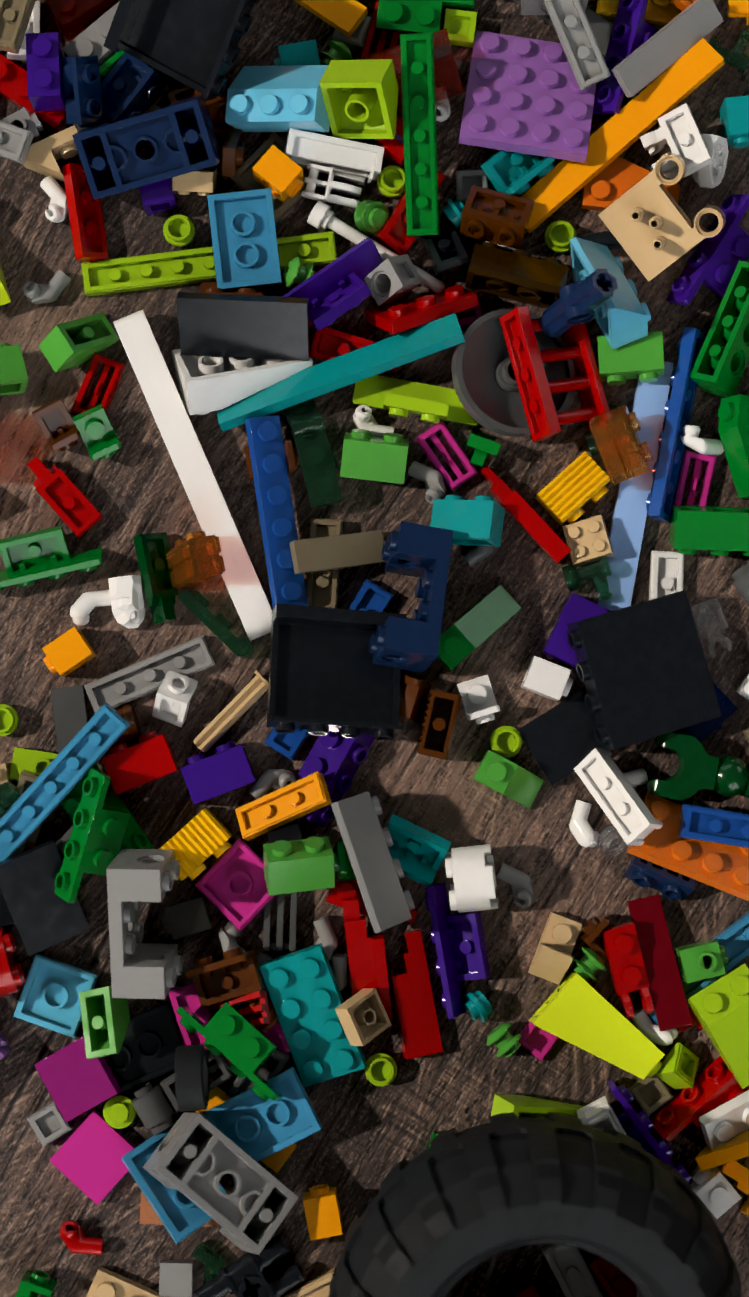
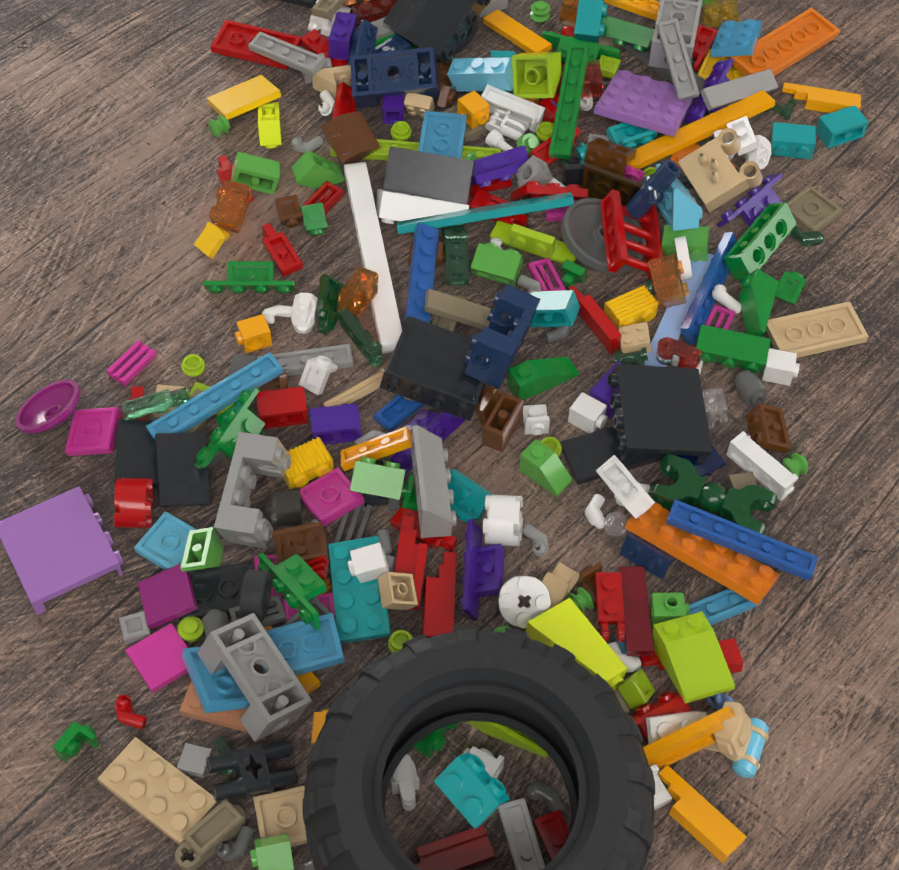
camera: 15 degrees right, 30 degrees down
teal plate [463,990,493,1023] -> none
none -> reddish brown slope [321,111,381,169]
none -> white brick [348,543,390,583]
none -> white plate [498,575,551,628]
none -> dark pink plate [624,165,645,182]
none -> clear red leg [656,337,702,369]
none -> white beam [674,236,693,280]

